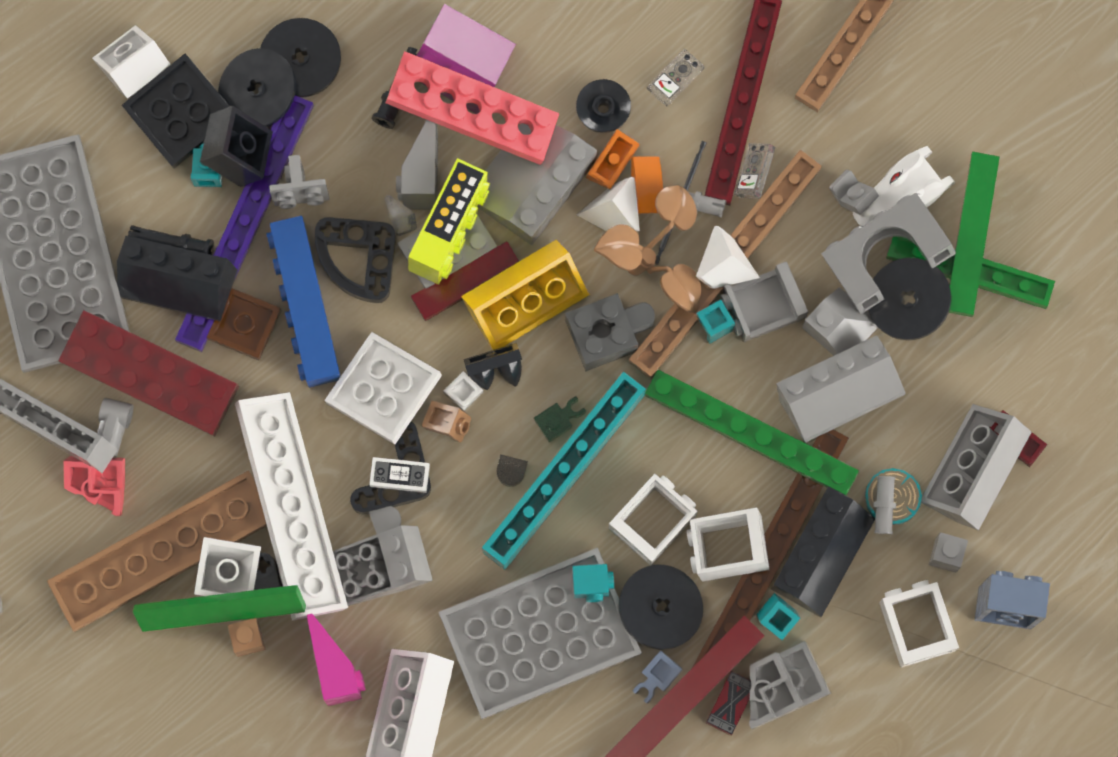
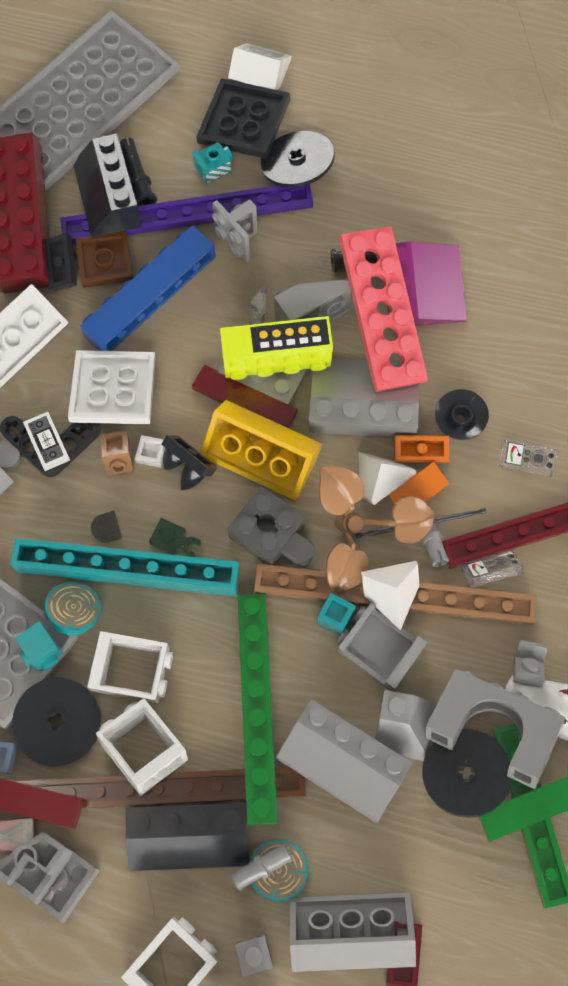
camera: 60 degrees right, 5 degrees down
black brick [200,105,273,187] -> none
black piece [260,18,341,97] -> none
black beam [315,217,396,303] -> none
teal brick [756,593,800,640] -> none
none -> black tile [44,233,77,291]
none -> tile [44,582,101,635]

